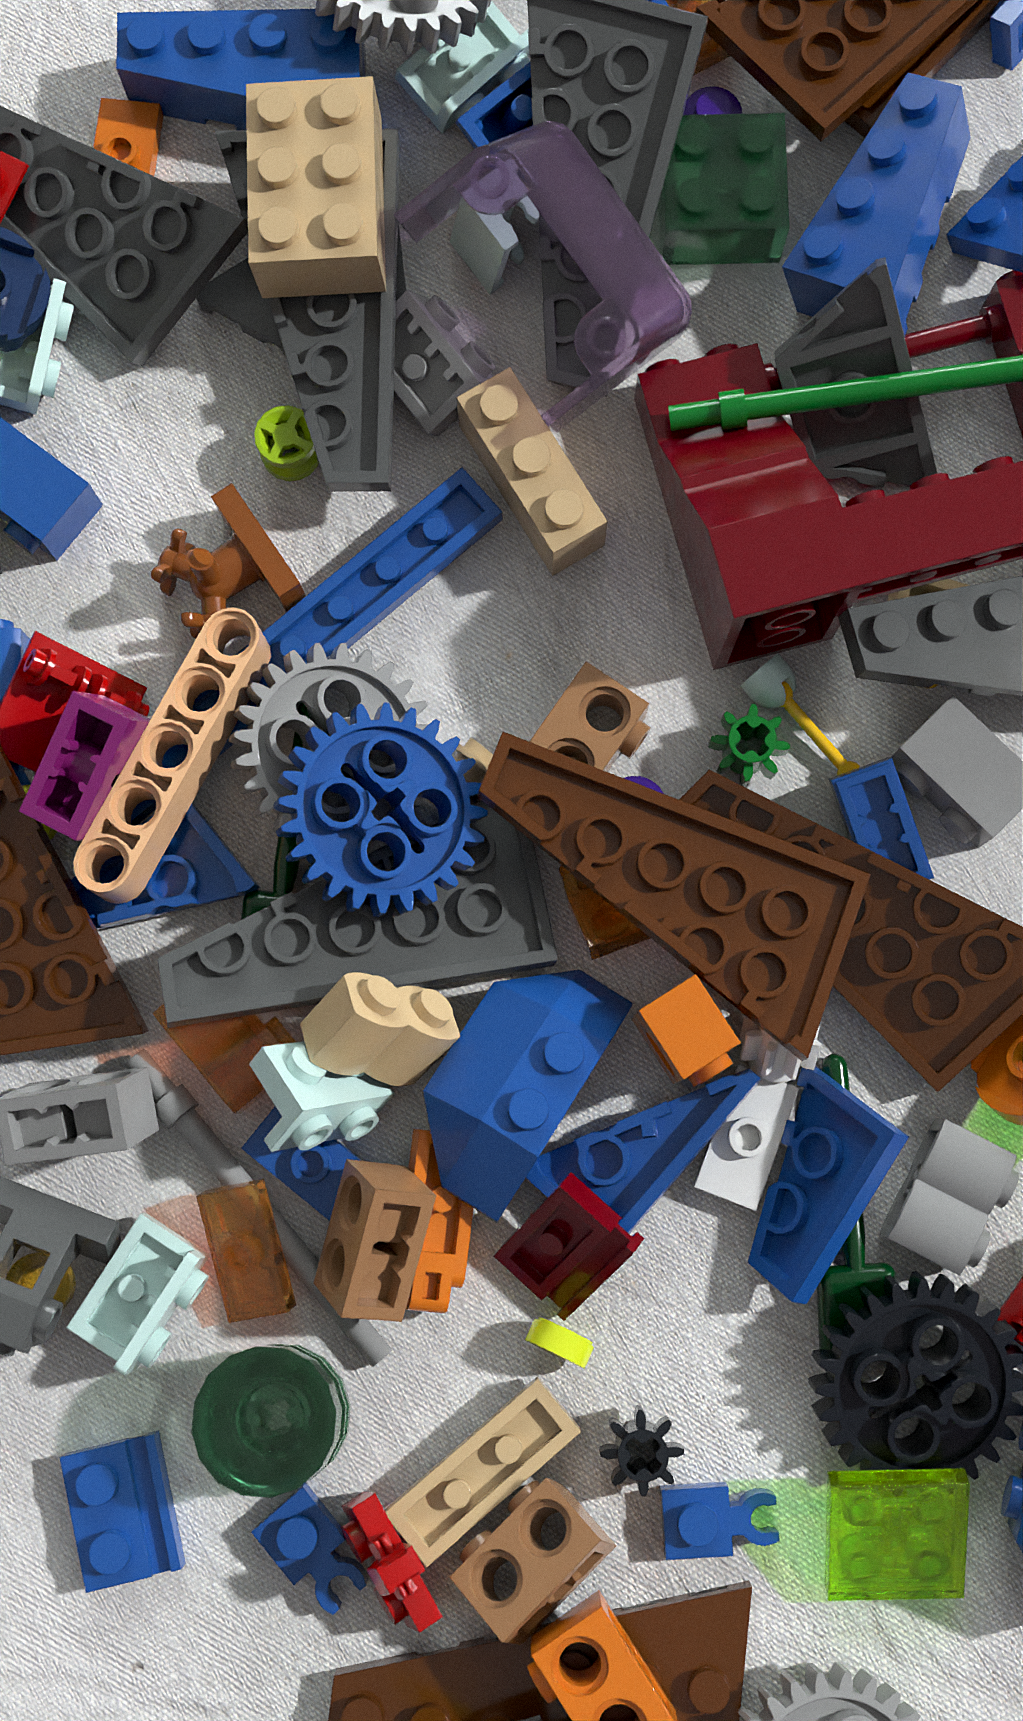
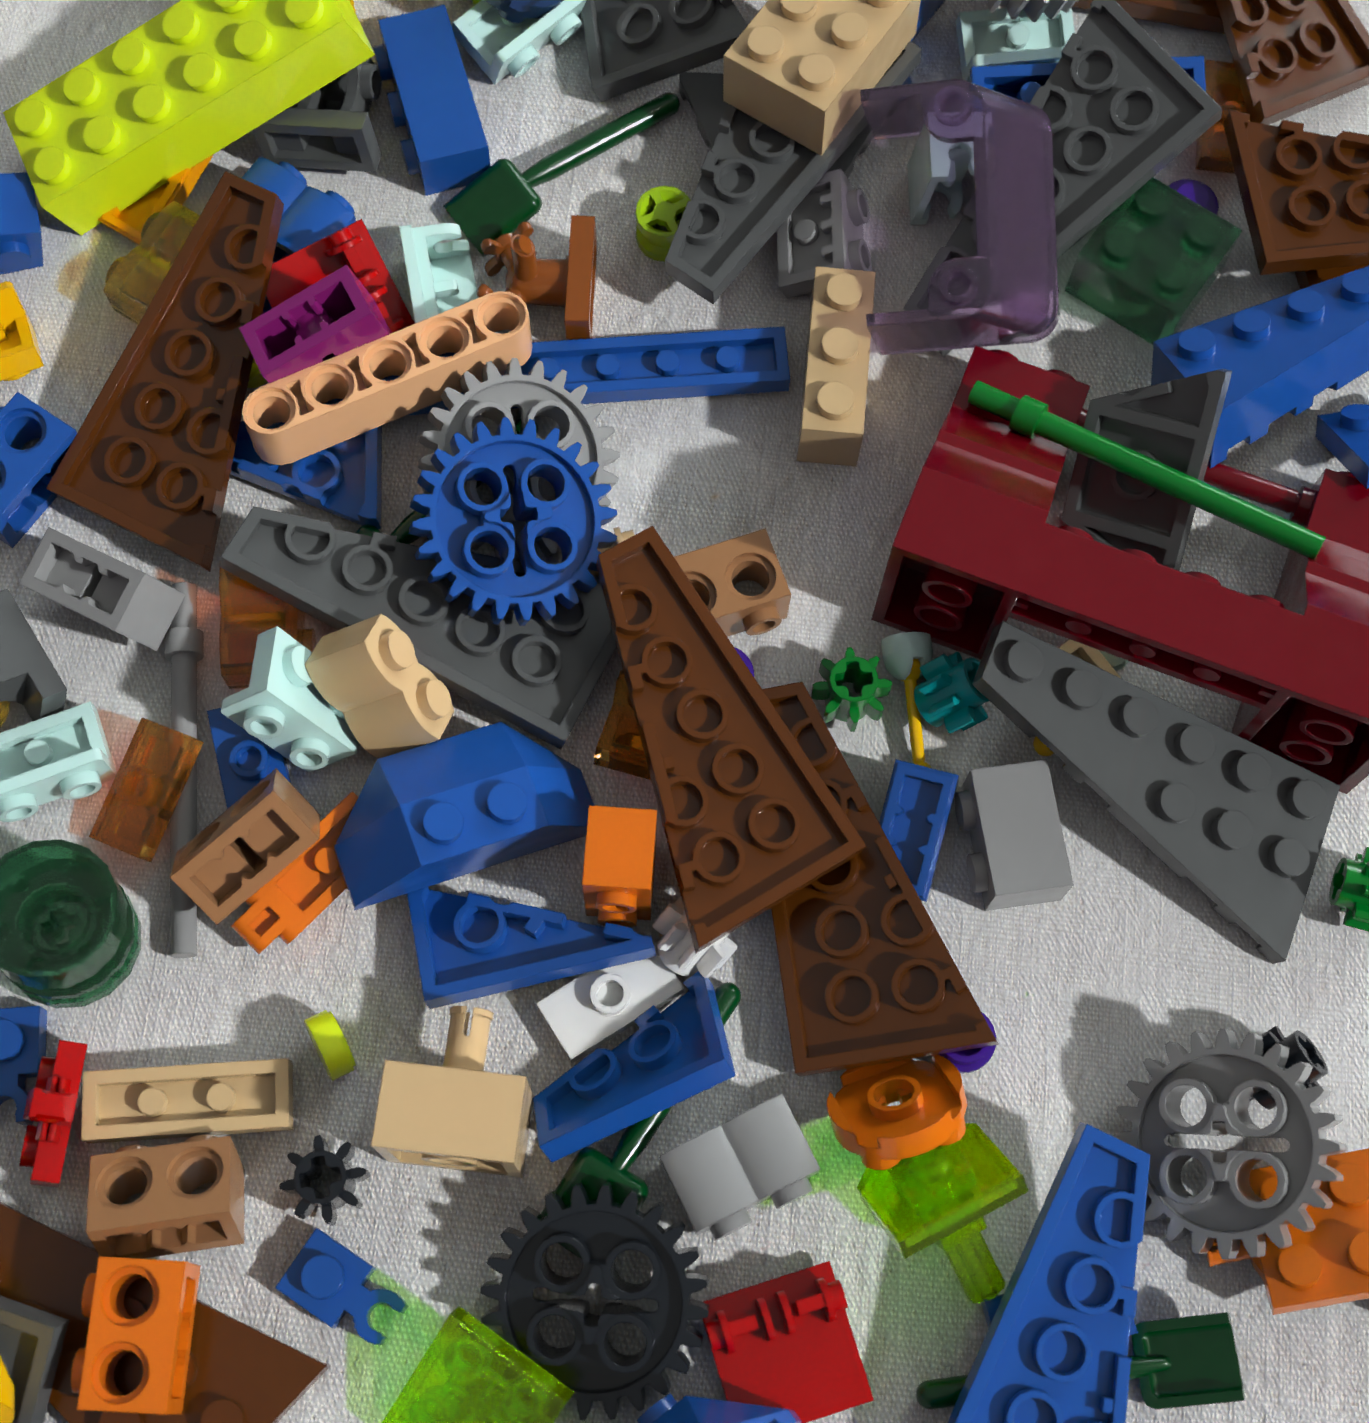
camera: 30 degrees right, 10 degrees down
dark red plate [493,1172,644,1321] -> none
none -> tan brick [371,1006,534,1178]
none -> light aqua hinge [399,223,478,324]
none -> dark green piece [443,92,680,257]
none -> teal gear [914,652,989,734]

